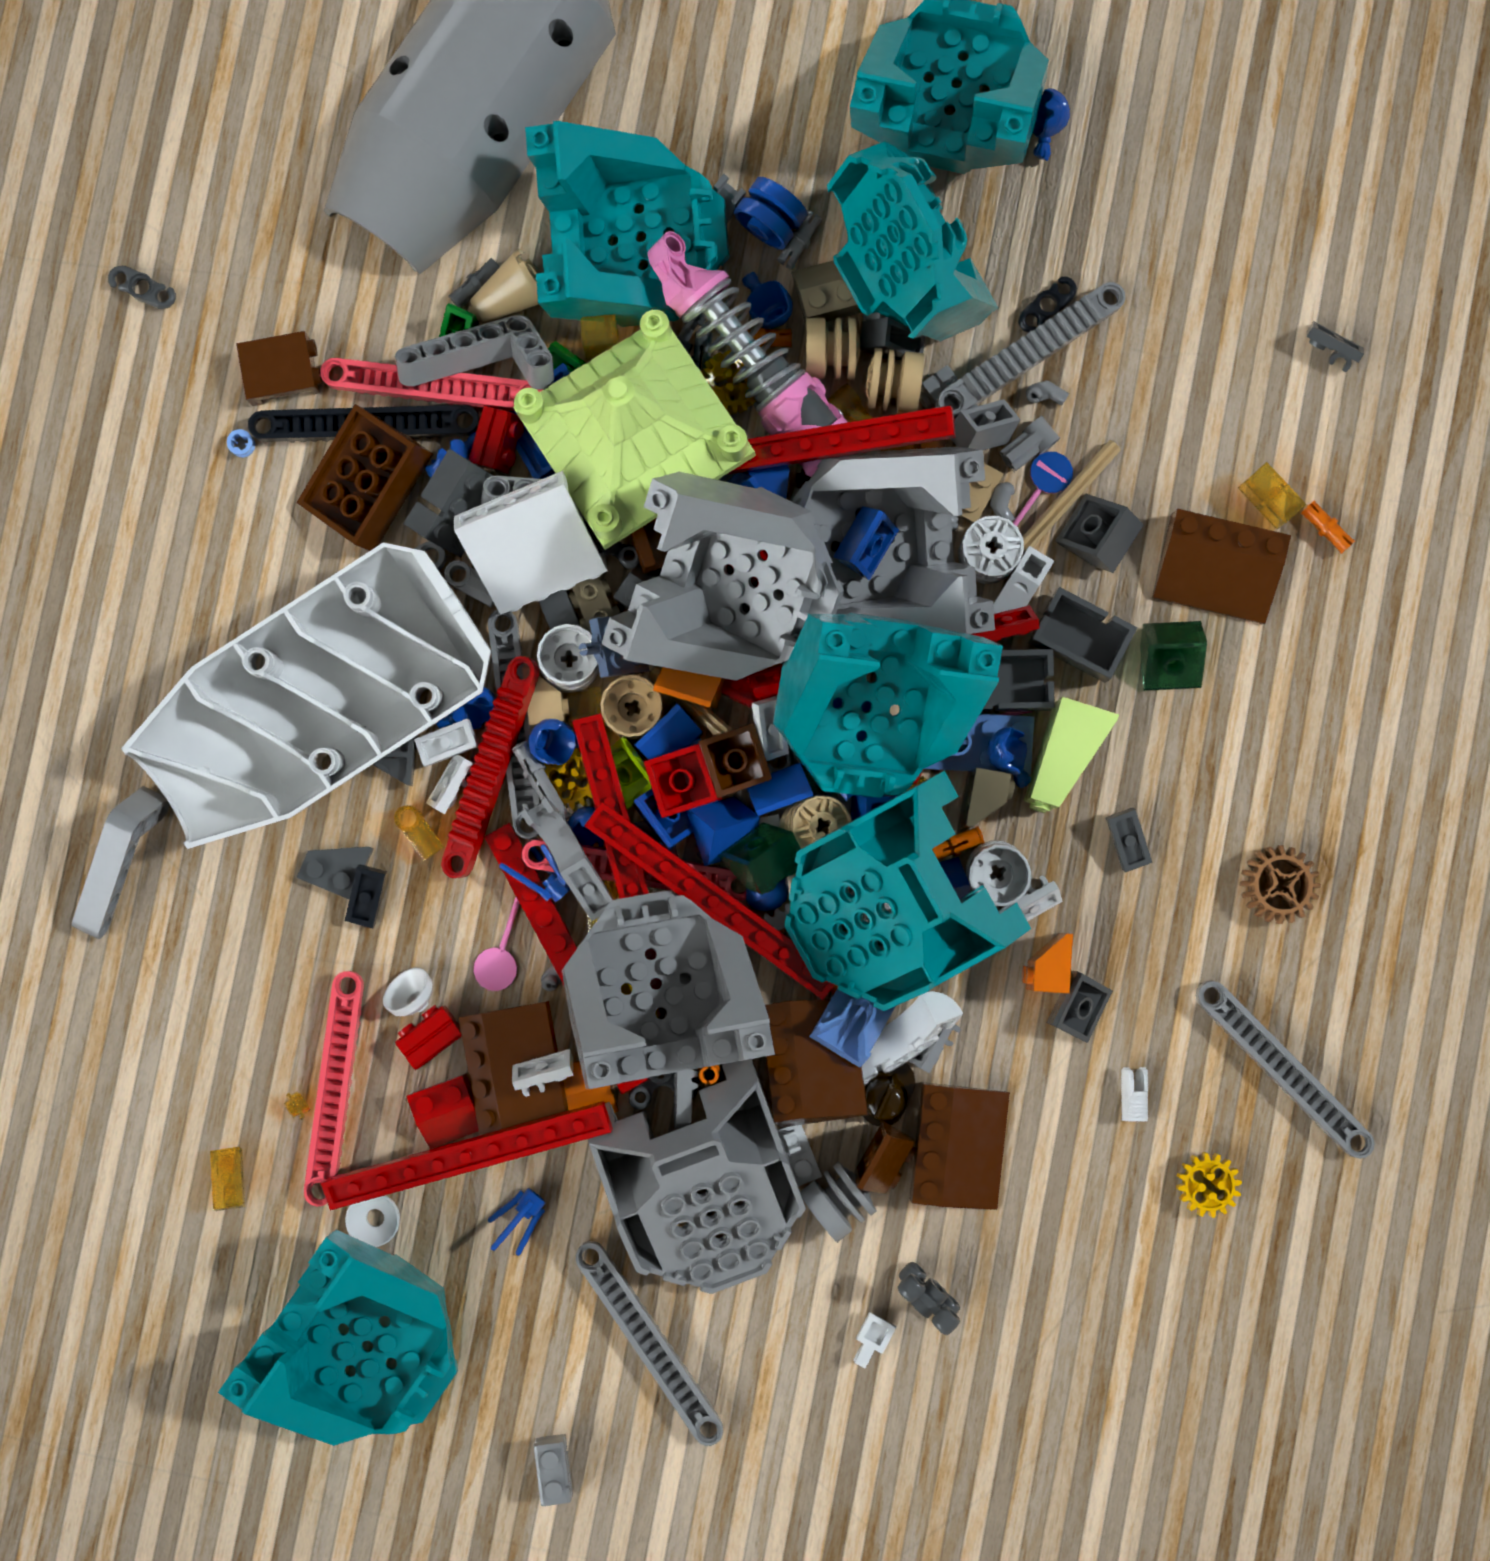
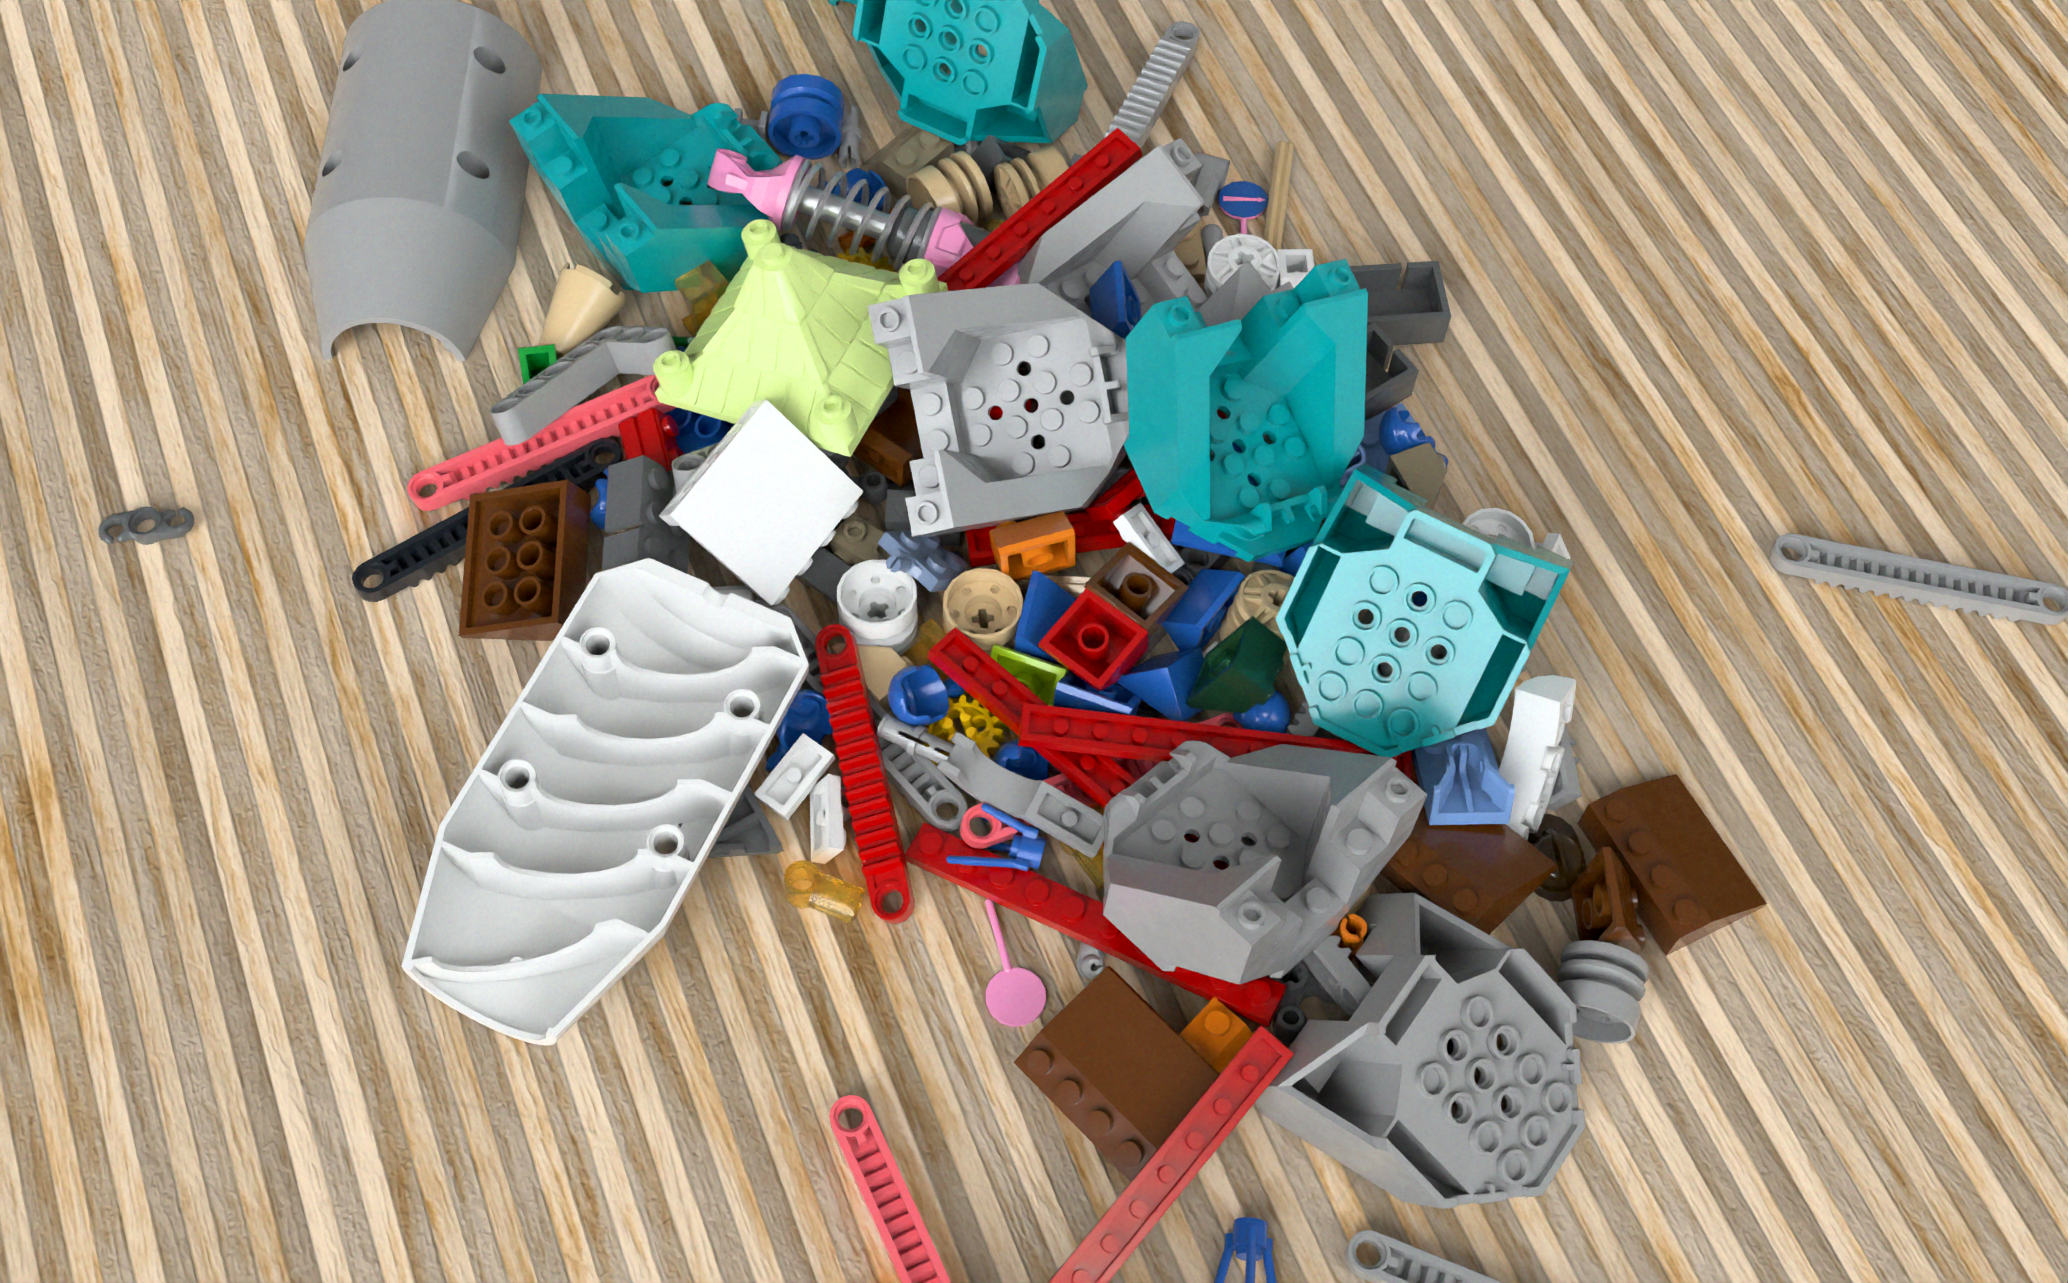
camera: 35 degrees left, 25 degrees down
light grey beam [72,786,170,939] -> none
light blue bush [227,429,256,458] -> none
reddish brown panel [236,331,323,406] -> none
dark grey wing [297,847,374,899] -> none
black plate [345,864,387,929] -> none
white piece [383,968,432,1016] -> none
red brick [395,1005,462,1071] -> none
red slope [406,1073,479,1149] -> none
dark grey pin [449,258,500,309] -> none
white plate [512,1049,573,1097] -> none
white plate [853,1312,896,1368] -> none
dark grey gear [898,1262,960,1335] -> none
black piece [1018,276,1077,333] -> none
orange slope [1022,933,1073,994] -> none
yellowish green slope [1024,697,1119,813] -> none
light grey arm [1026,380,1069,406] -> none
dark grey slope [1046,971,1113,1043] -> none
dark grey slope [1056,493,1144,573] -> none
dark grey plate [1106,807,1153,873] -> none
white hinge [1121,1067,1148,1121] -> none
clear green slope [1140,621,1207,691] -> none
reddish brown slope [1152,508,1291,624] -> none
yellow gear [1176,1152,1242,1218] -> none
clear yellow panel [1238,462,1306,529] -> none
medium nougat gear [1240,845,1321,924] -> none
orange pin [1301,500,1355,554] -> none

